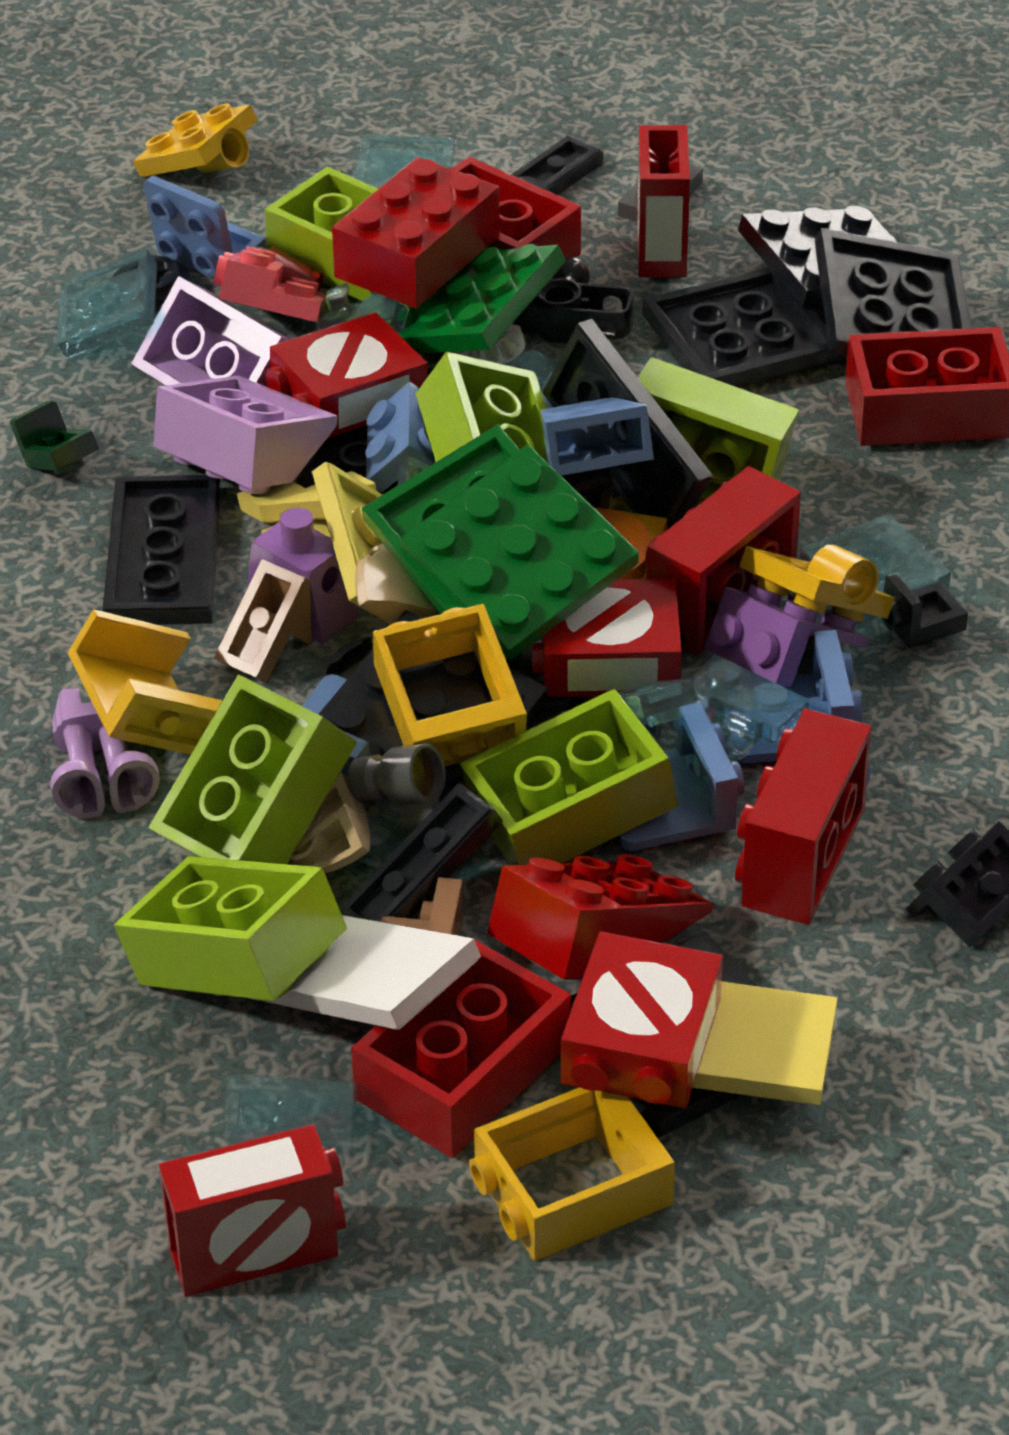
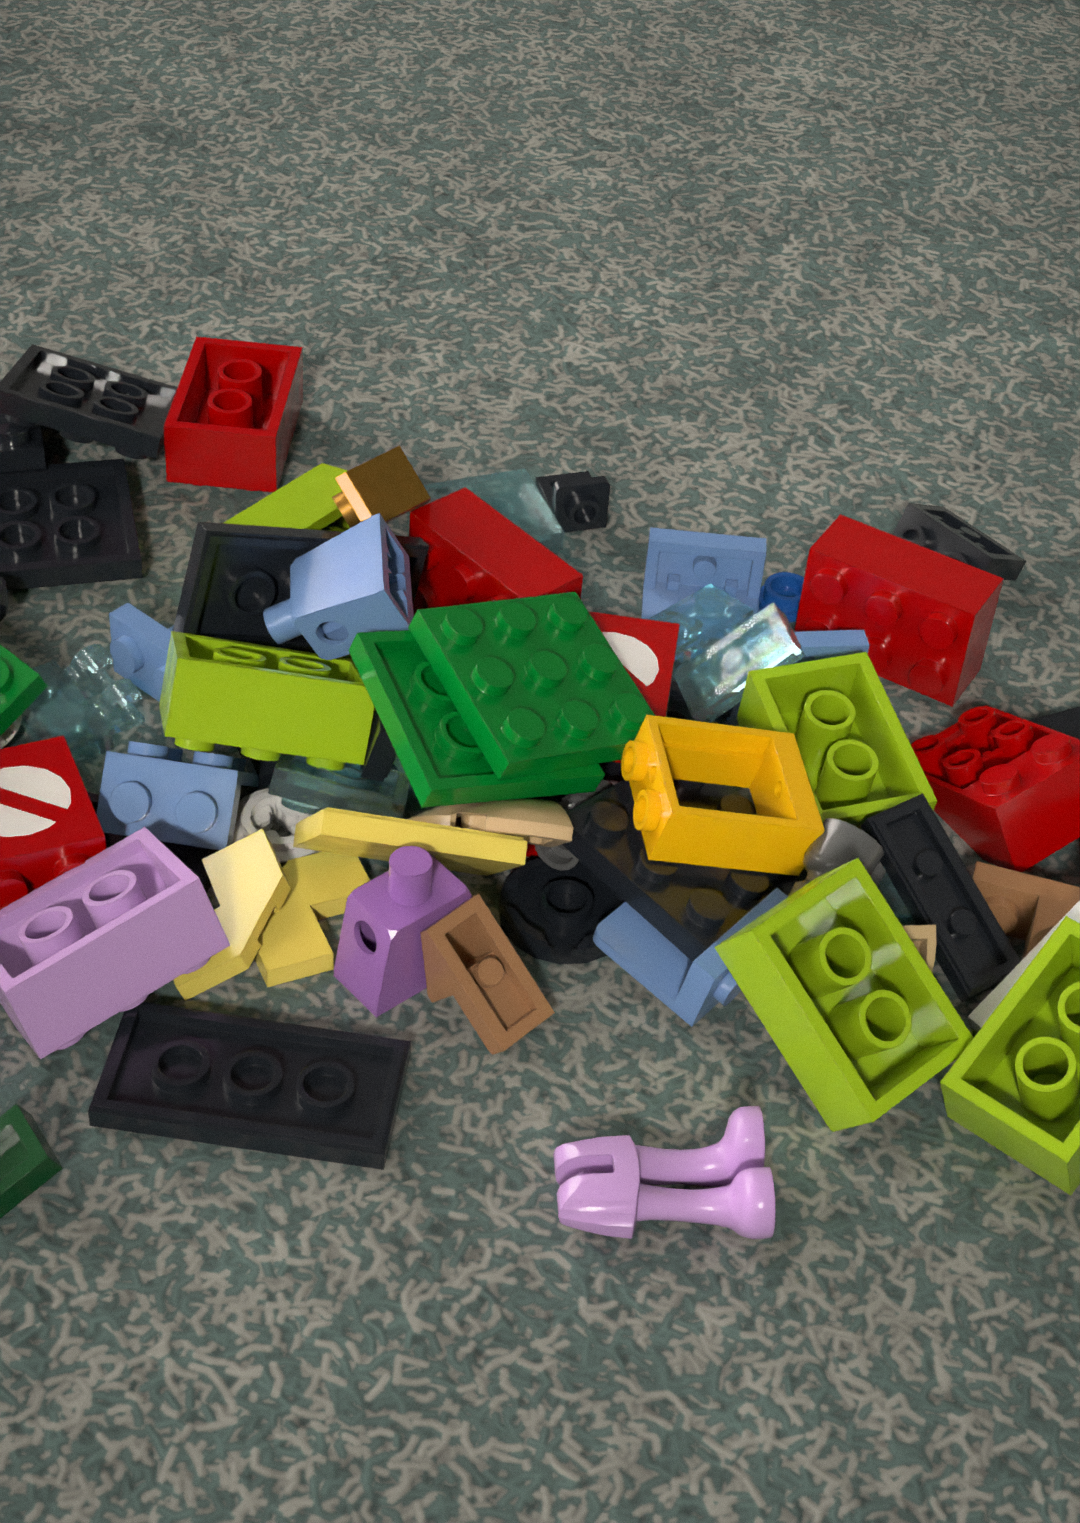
camera: 85 degrees left, 0 degrees up
yellow panel [68,609,223,755] -> none
medium lavender bracket [704,583,870,688] -> none
yellow plate [739,545,895,622] -> none
none -> pearl gold slope [332,445,431,528]

